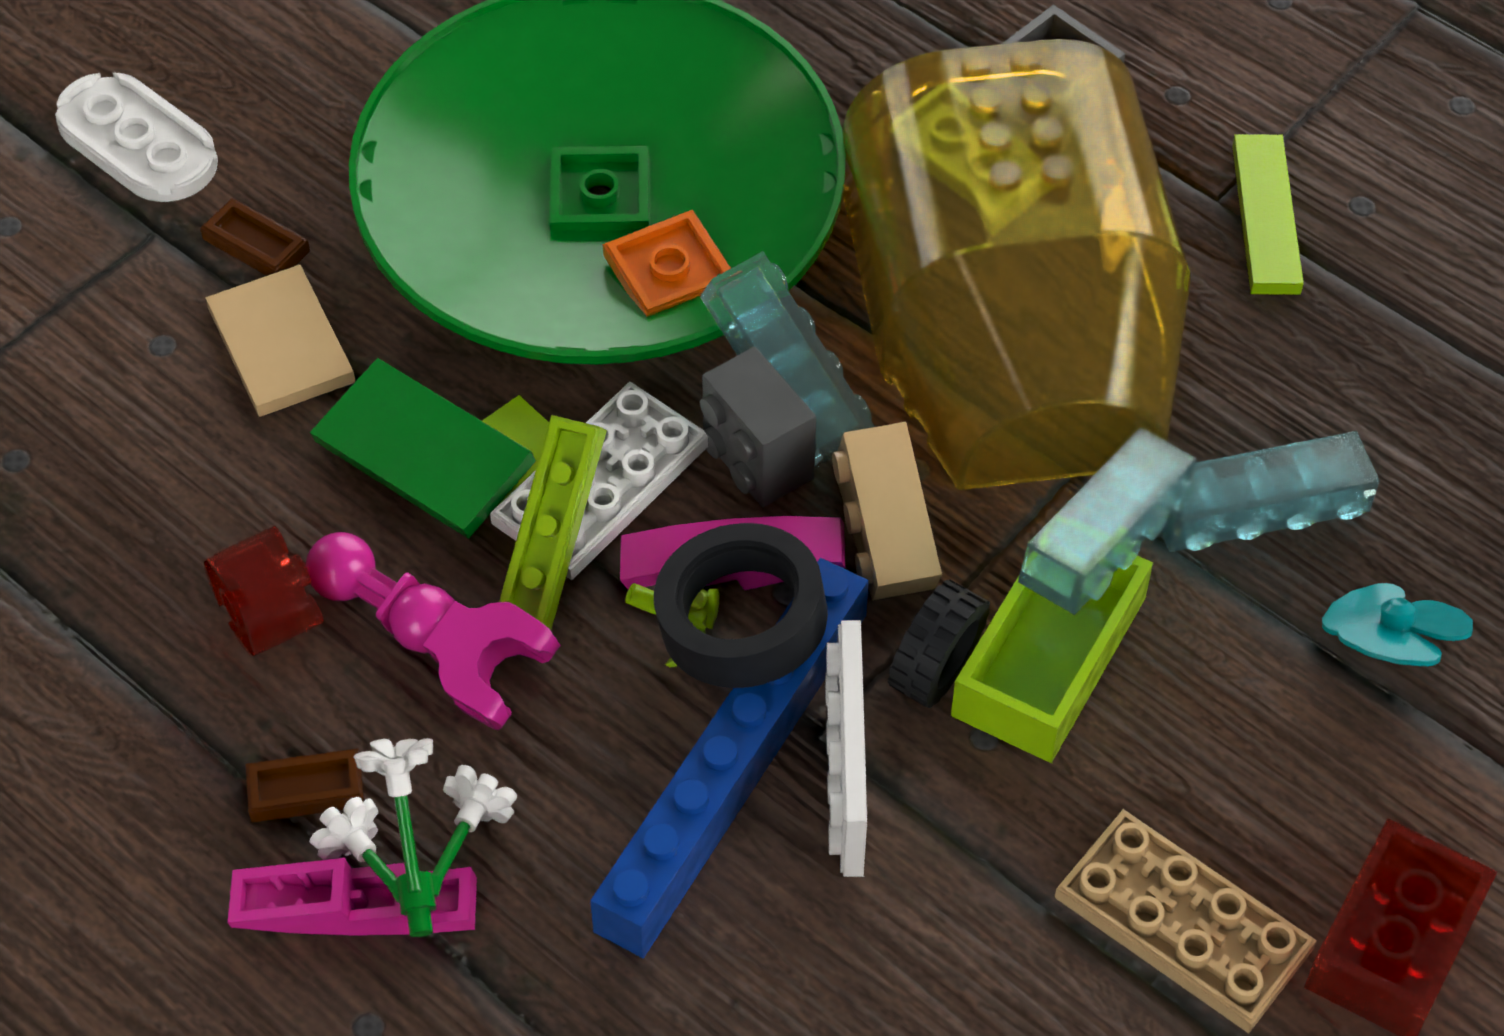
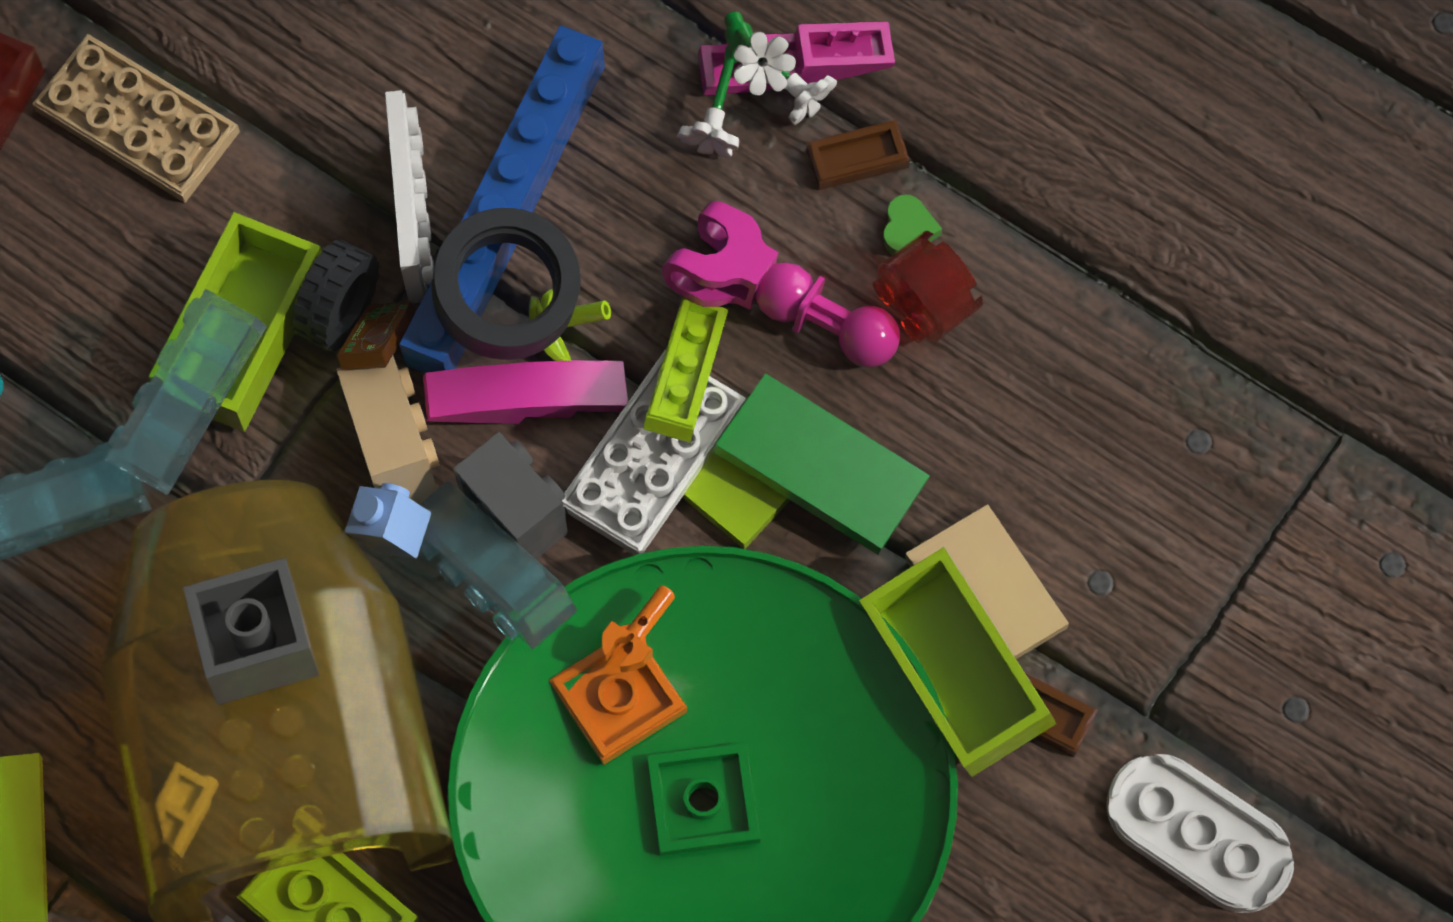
camera: 175 degrees right, 15 degrees up
none -> dark grey brick [183,558,319,705]
none -> reddish brown tile [337,302,415,370]
none -> light blue brick [345,483,431,559]
none -> orange bar [602,586,675,672]
none -> lime piece [859,547,1057,777]
none -> bright green tile [883,195,942,257]

